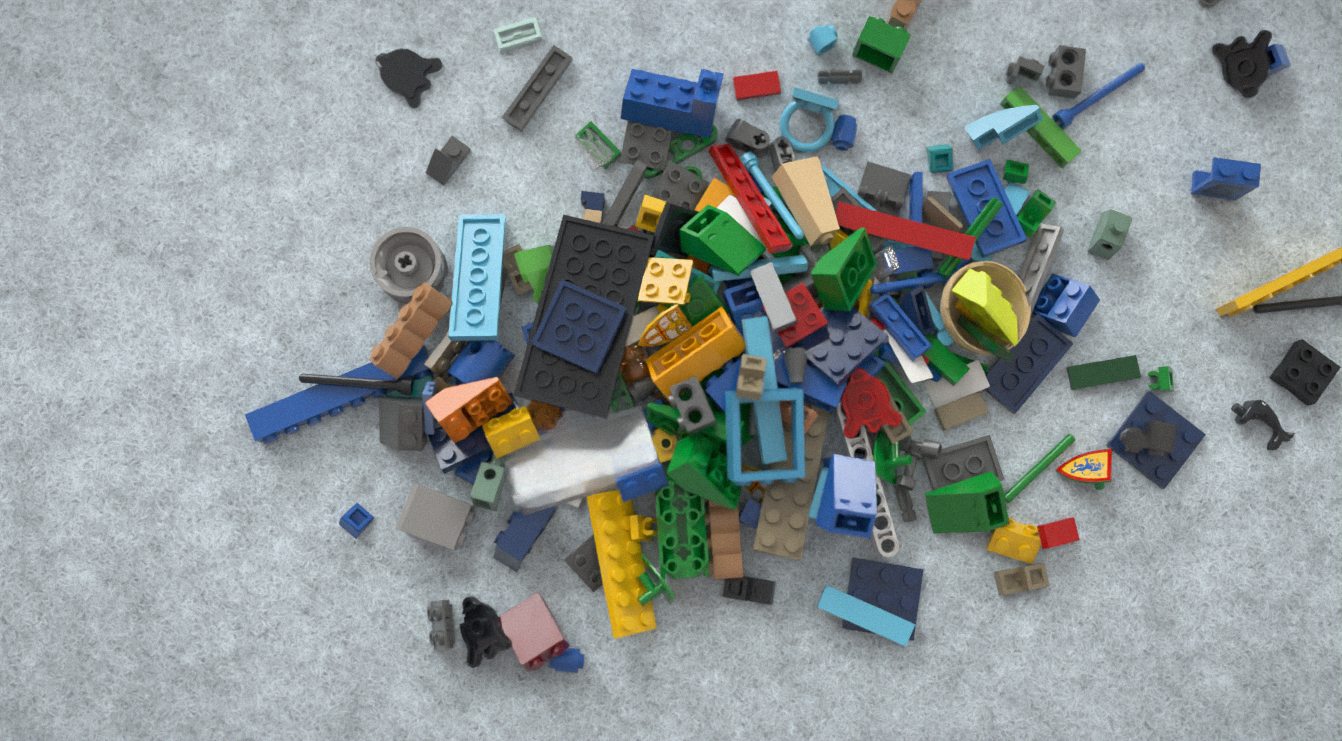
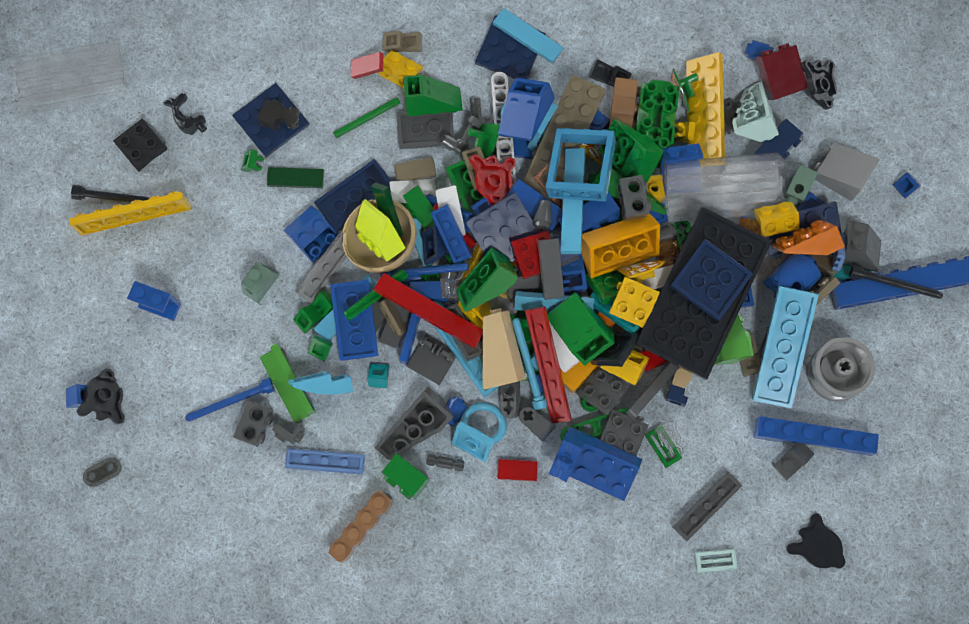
camera: 160 degrees left, 5 degrees down
medium nougat brick [369,282,452,379] -> none
dark grey hinge [427,600,455,651] -> none
dark tan slope [735,354,767,401] -> none
medium azure plate [808,24,838,56] -> none
shield [1056,449,1112,490] -> none
none -> medium blue tile [285,448,365,475]
none -> dark grey wedge [374,387,454,460]
none -> light aqua wedge [732,82,779,142]
none -> blue arch [754,416,879,456]

